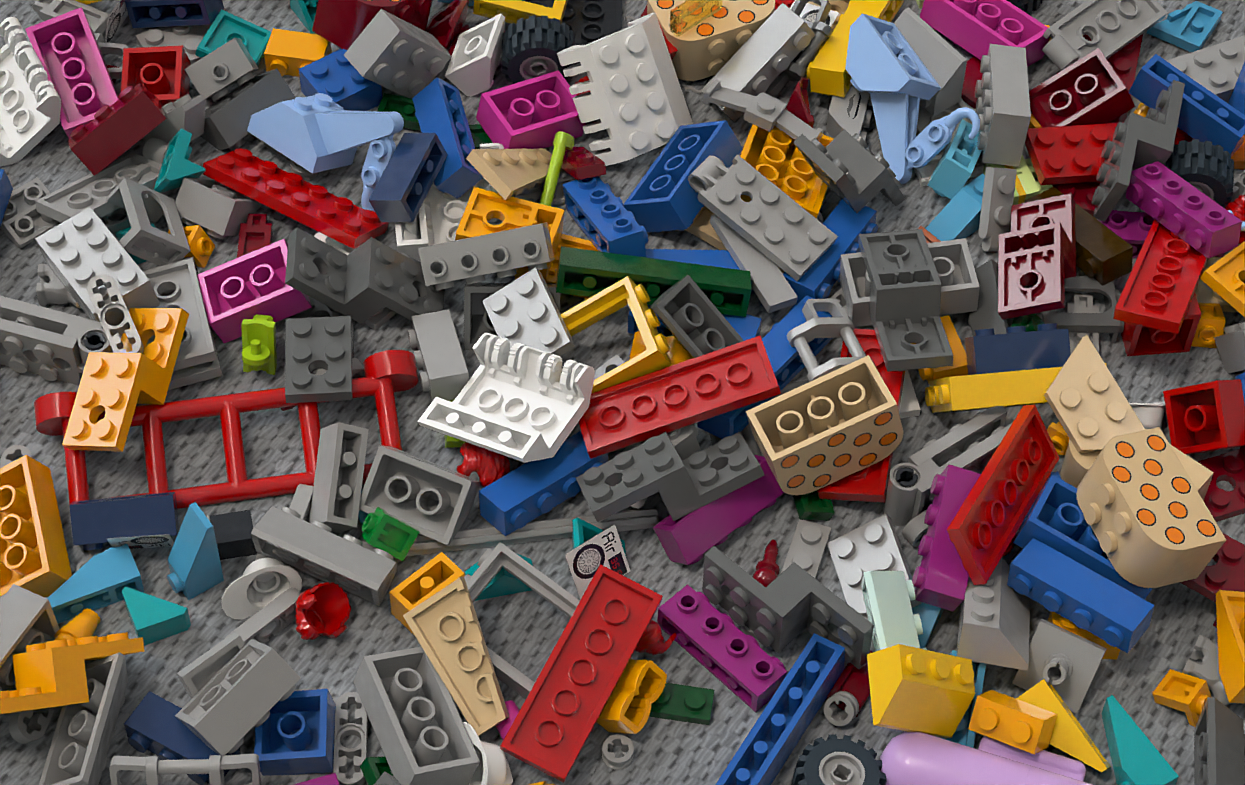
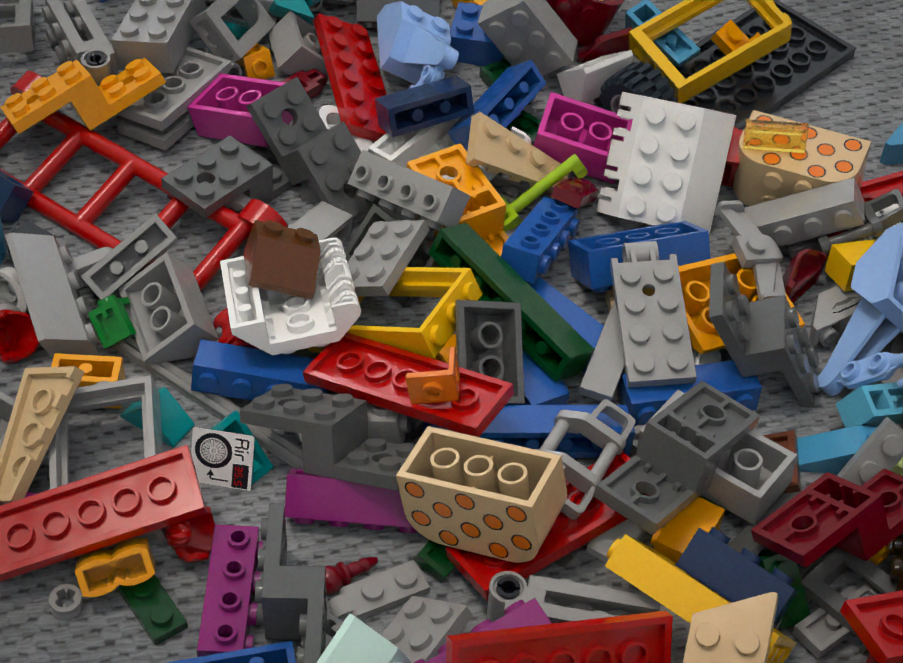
camera: 45 degrees right, 5 degrees down
light grey beam [87,274,144,354] -> none
lime hips [241,314,277,375] -> none
none -> reddish brown slope [244,220,321,300]
none -> orange bracket [406,347,460,404]

